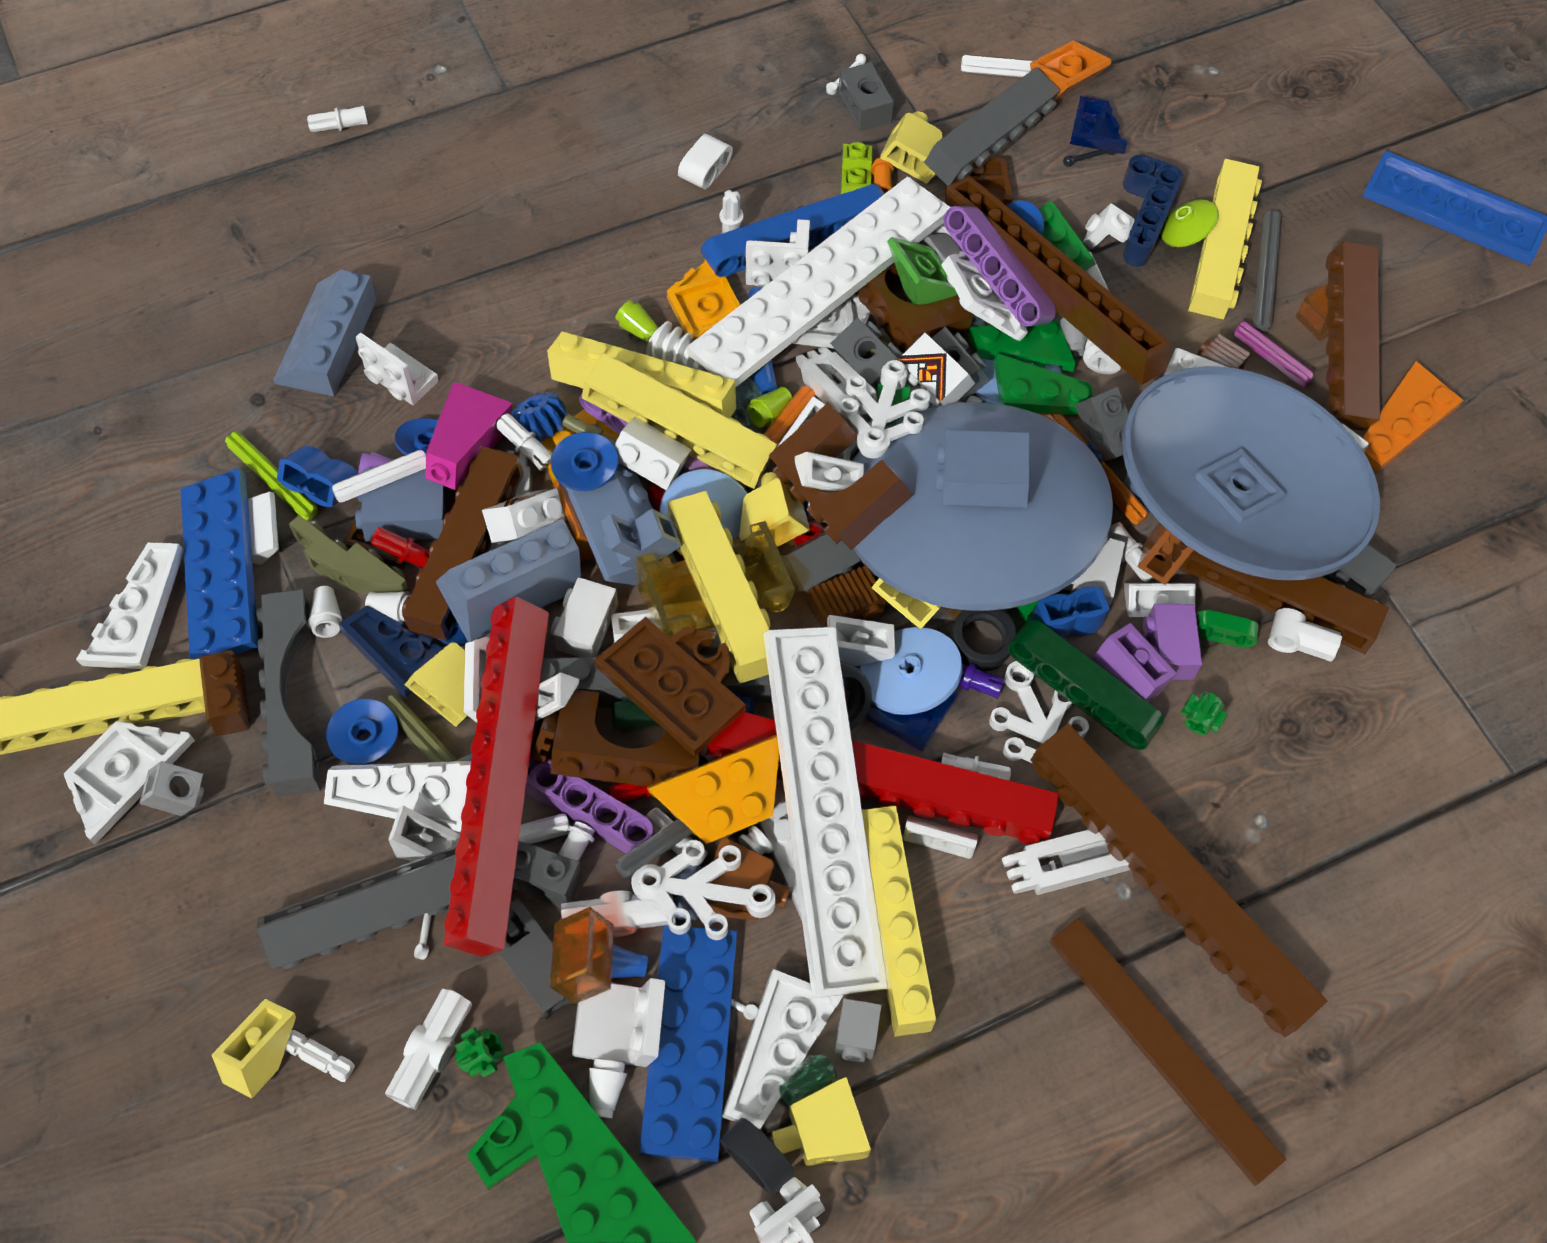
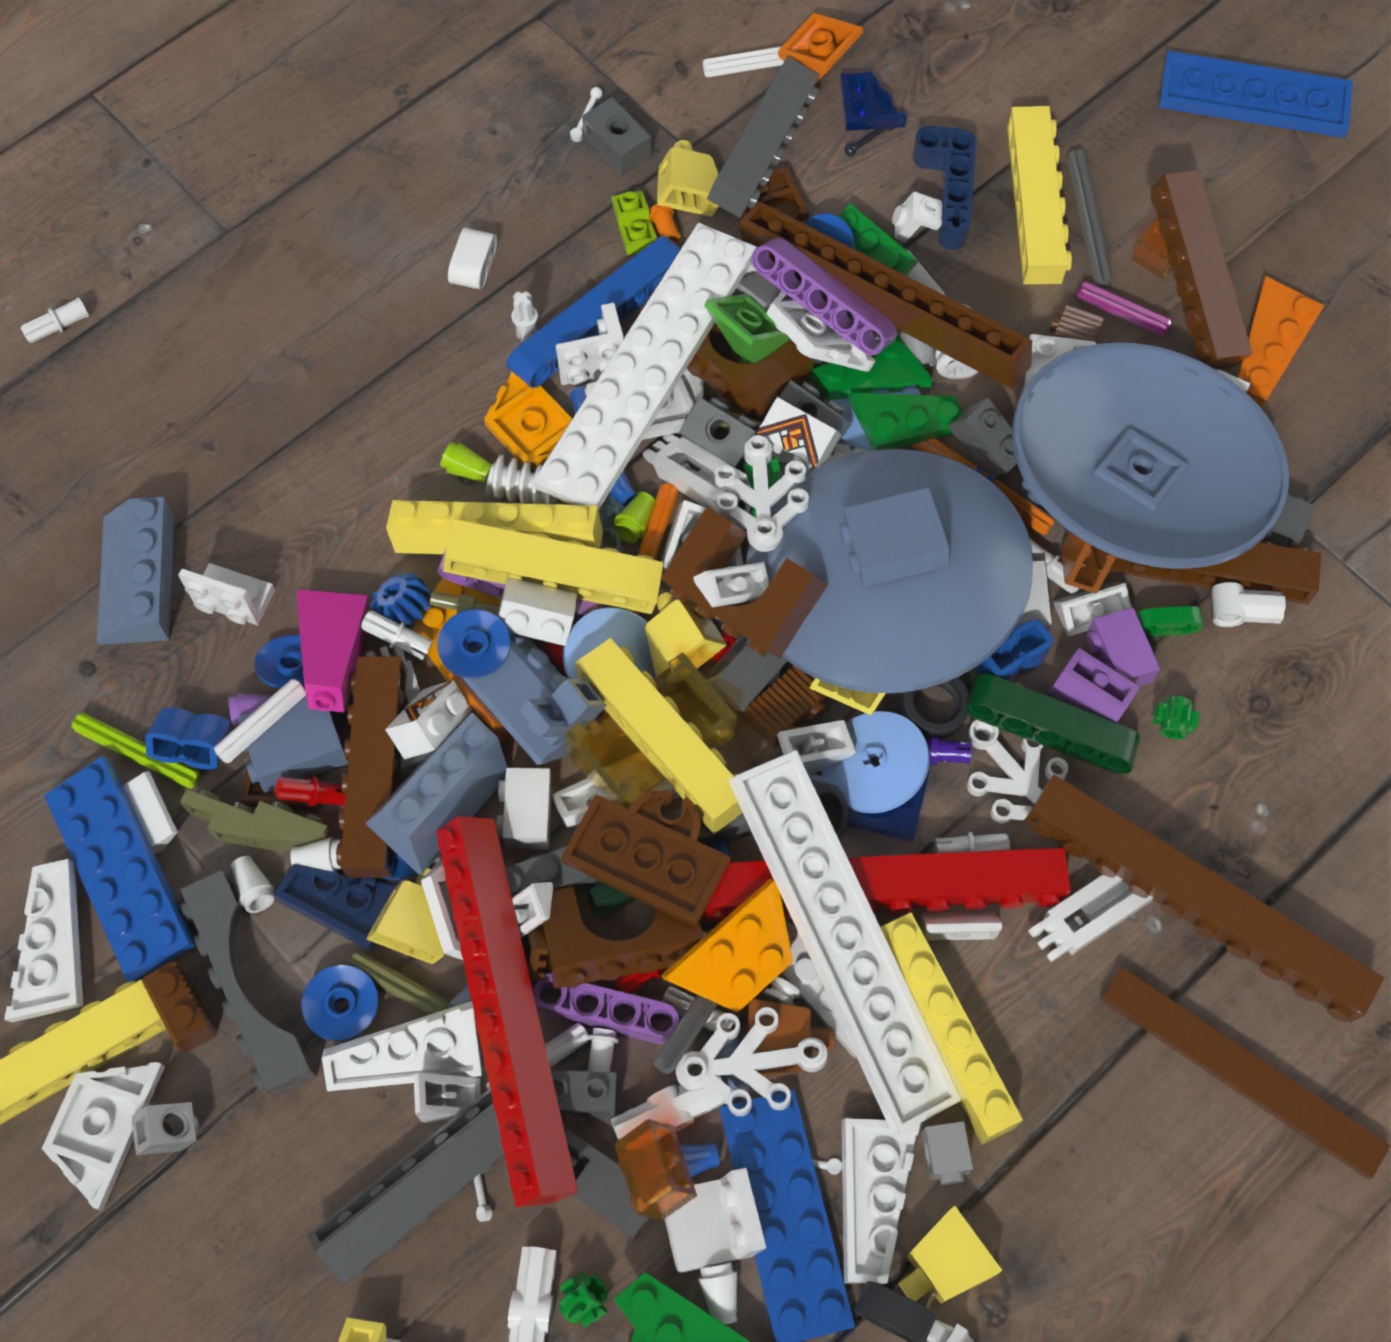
camera: 15 degrees left, 5 degrees up
clear green cone [779,1054,837,1106] -> none
lime dish [1161,200,1219,247] -> none

